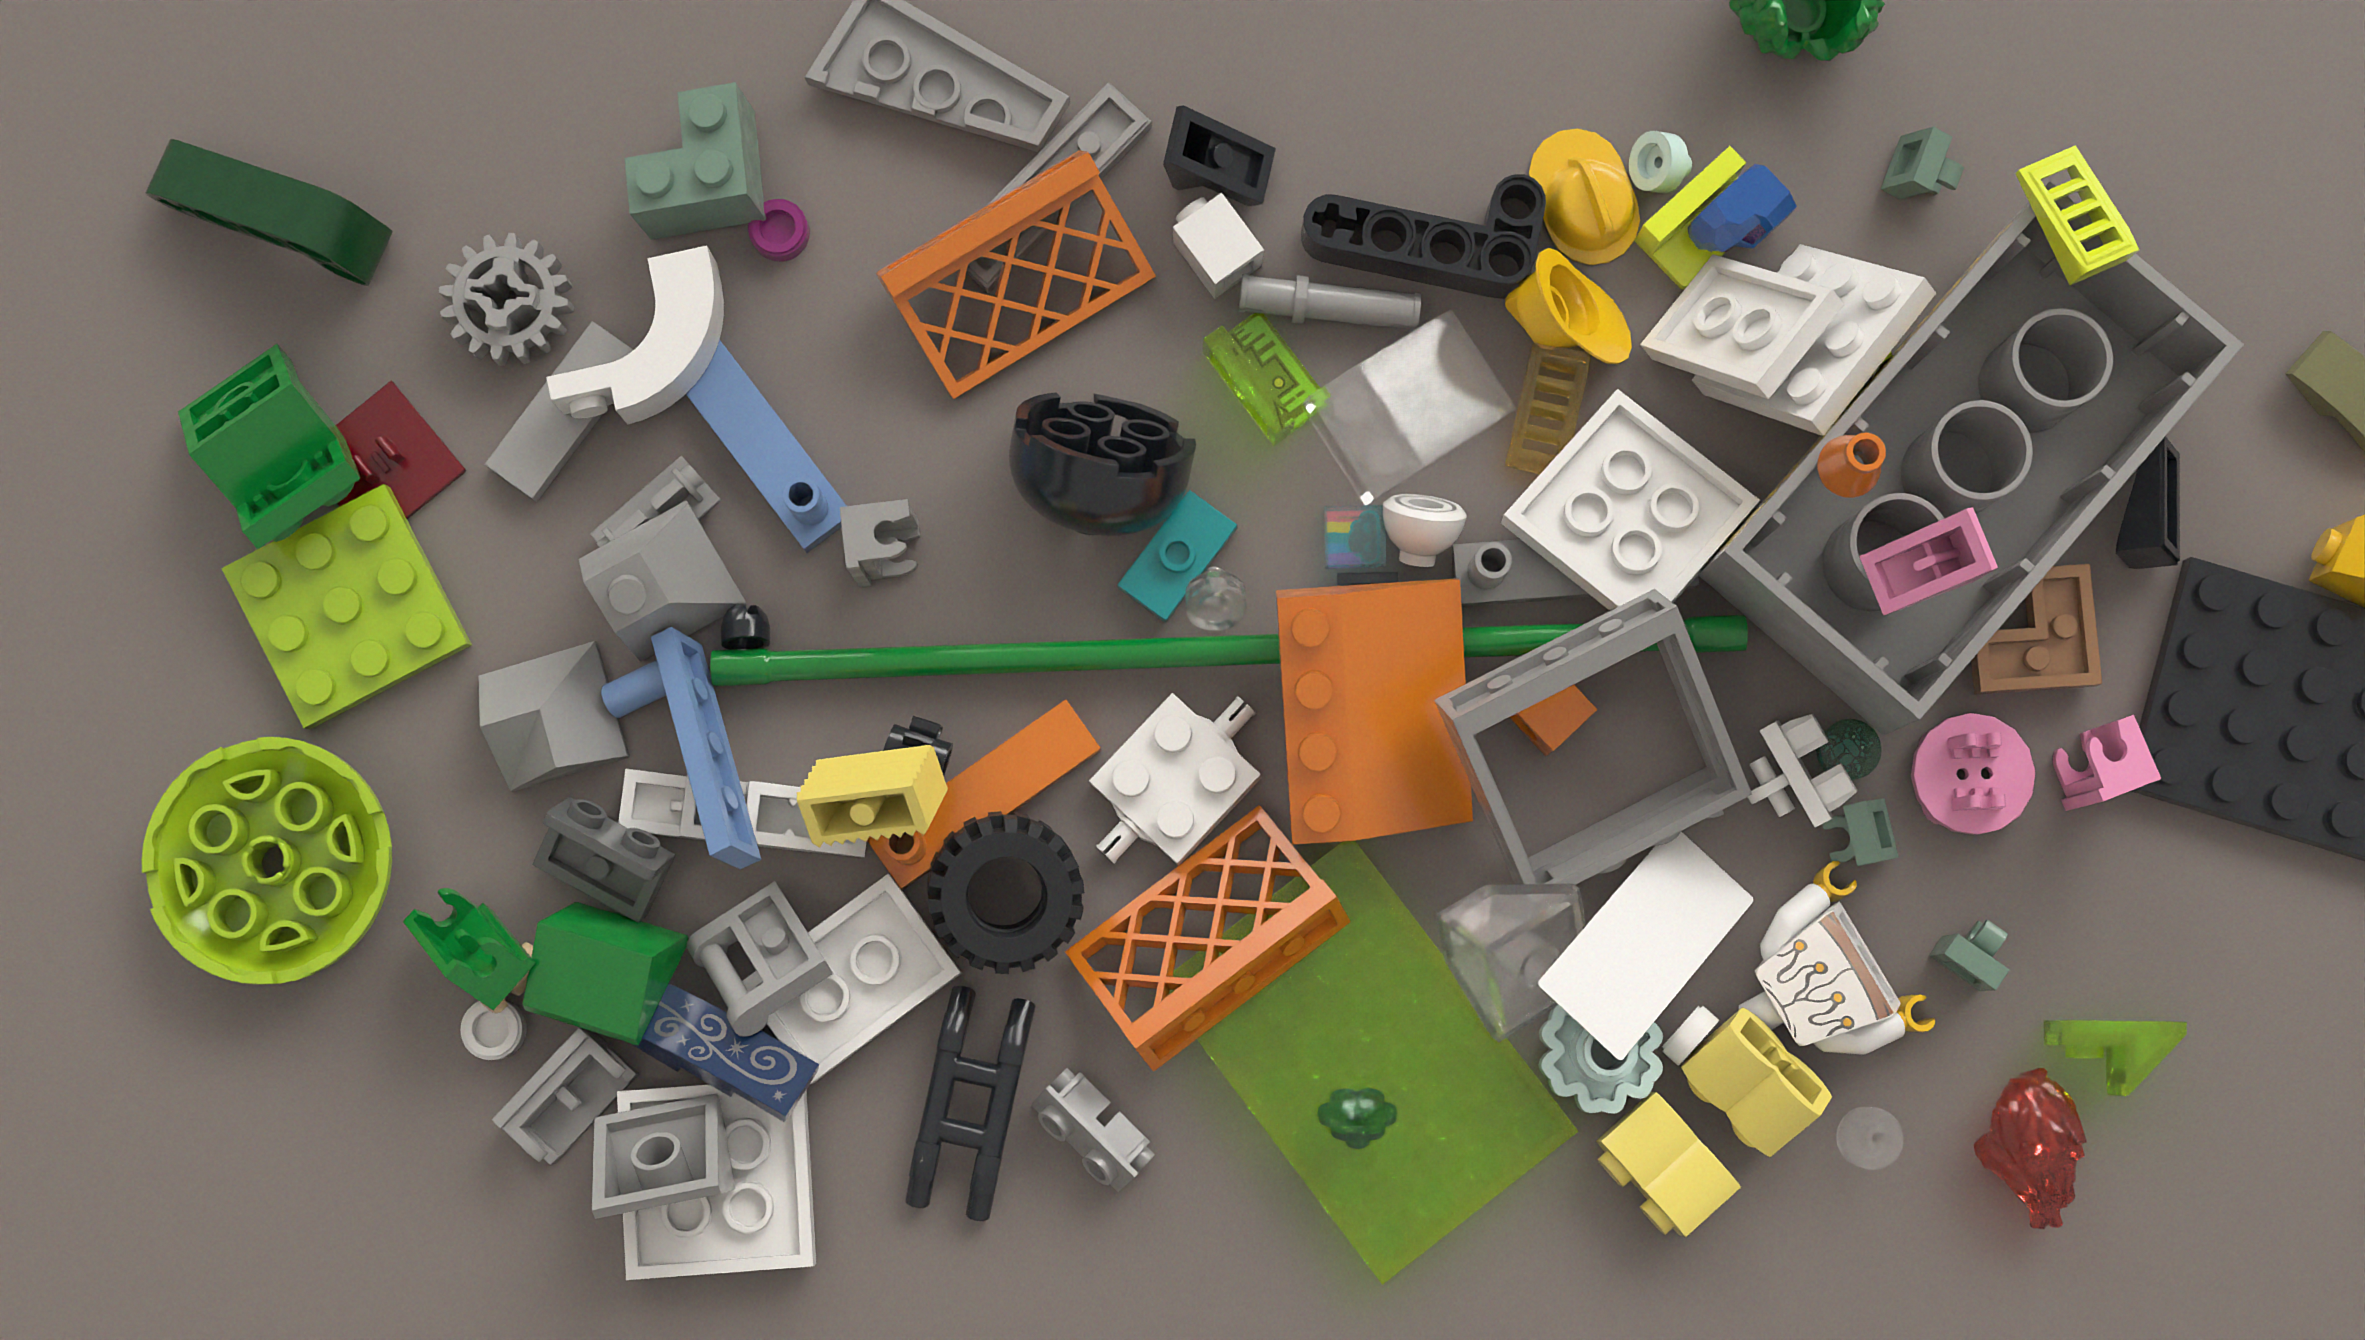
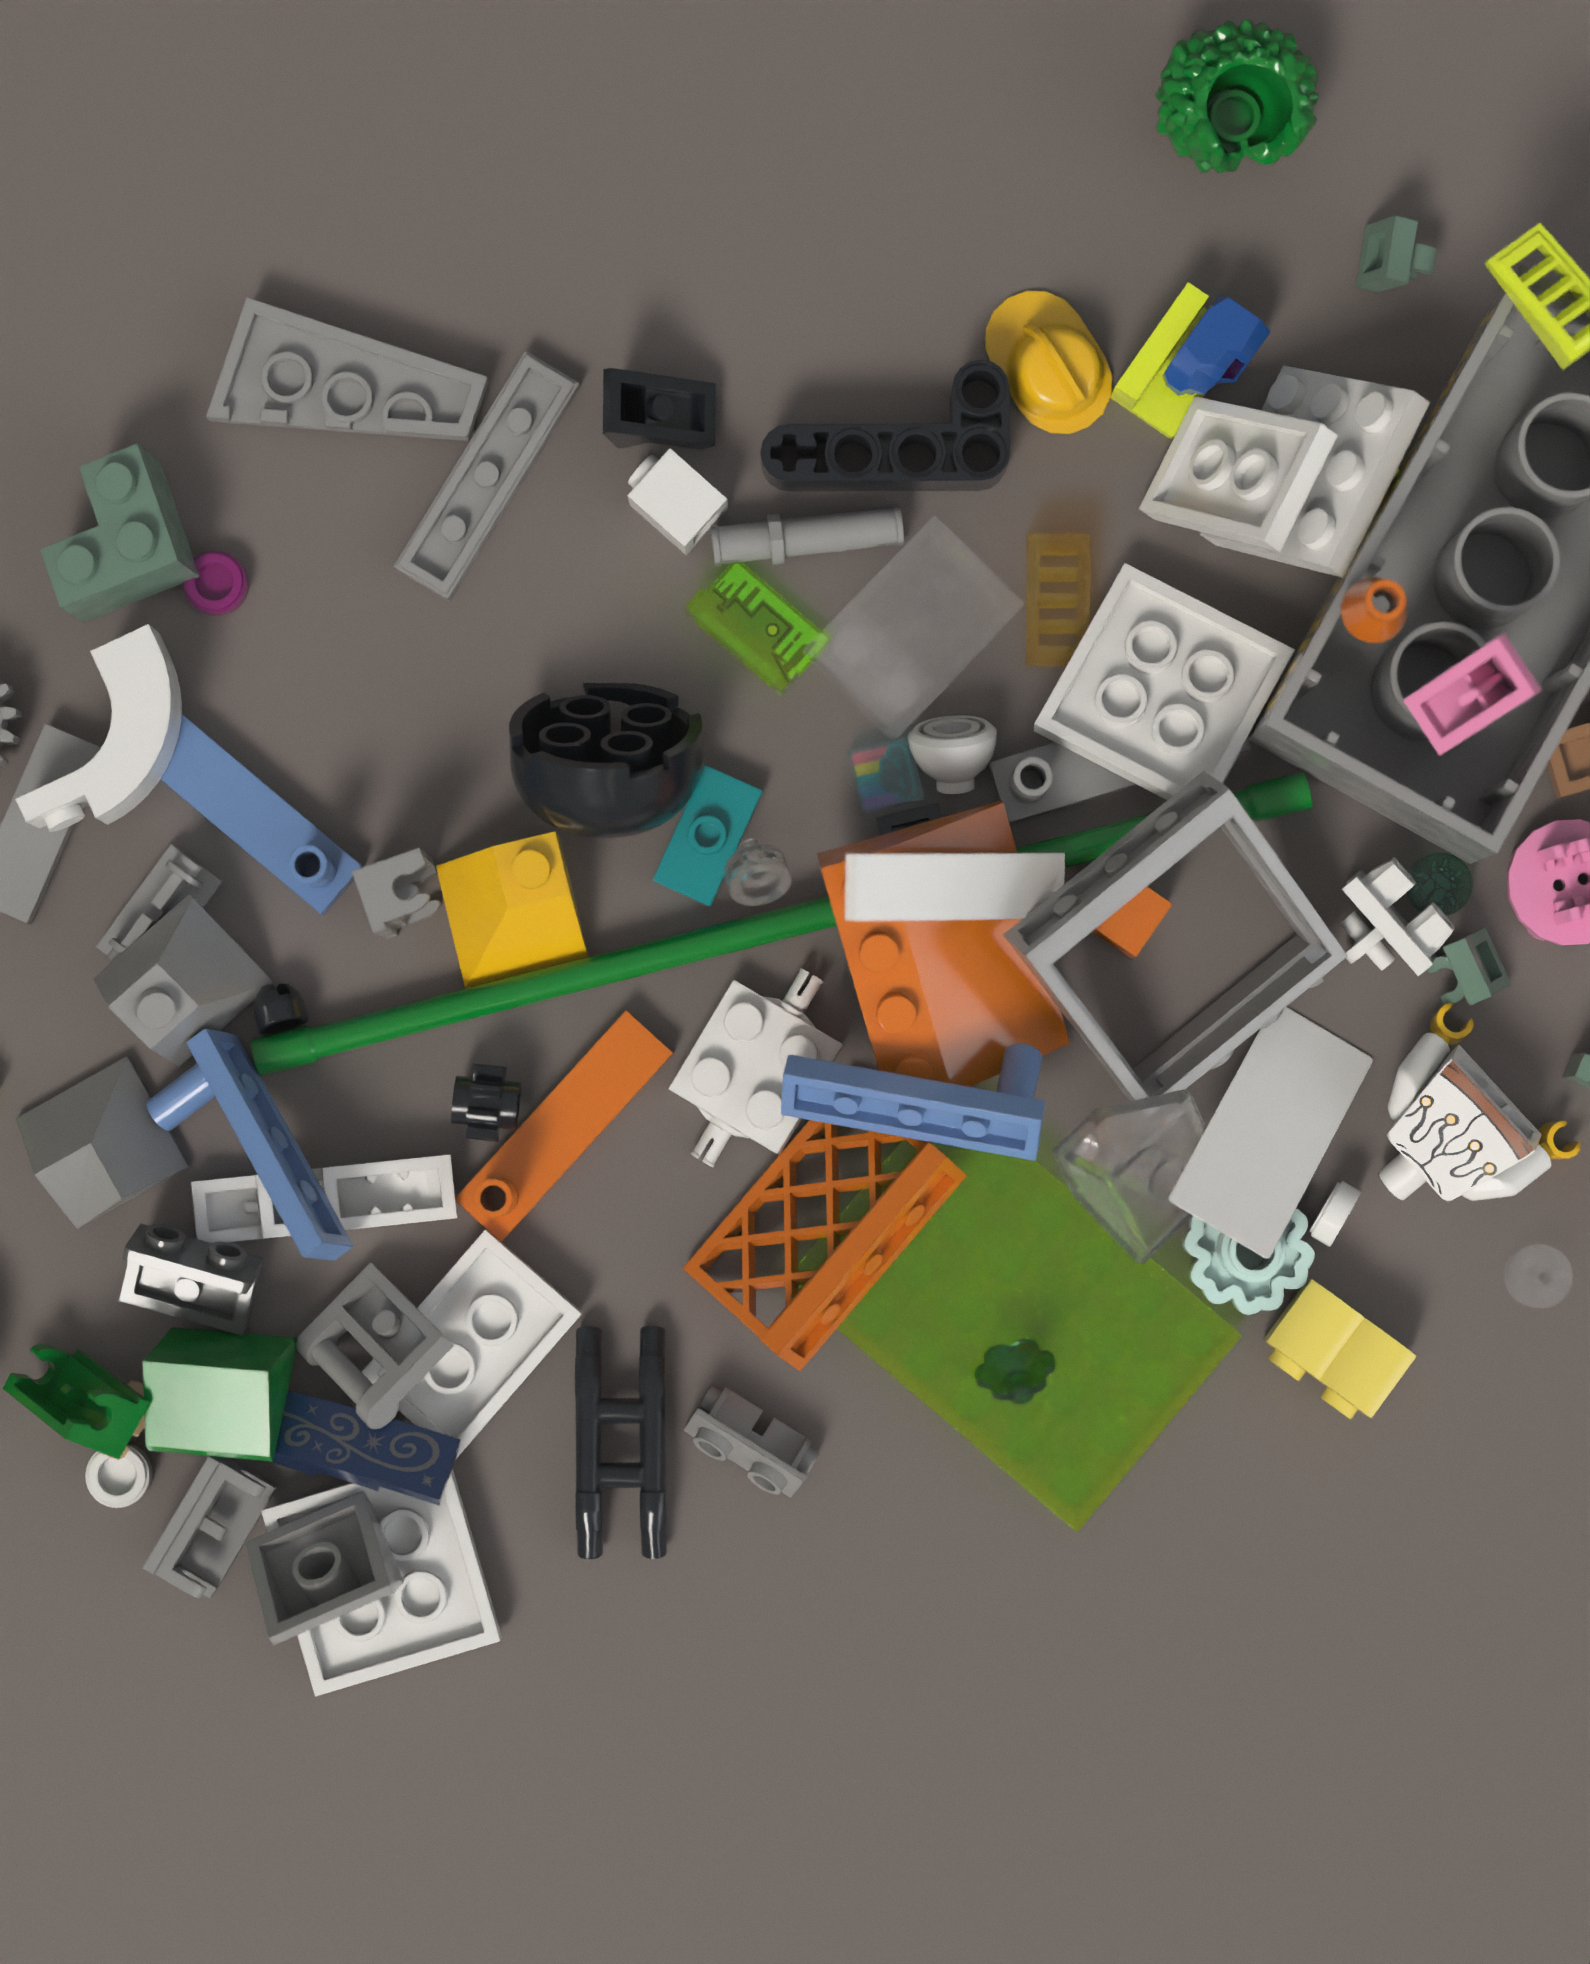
camera: 10 degrees left, 5 degrees up
light yellow brick [797,745,948,848] -> none
orange fence [875,150,1156,399] -> none
black tyre [927,811,1085,974] -> none
yellow piece [1505,248,1632,364] -> none
light aqua tile [1629,131,1692,193] -> none
light yellow brick [1681,1007,1832,1157] -> none
none -> yellow slope [436,831,589,988]
none -> medium blue piece [781,1043,1046,1161]
none -> white slope [845,852,1065,921]

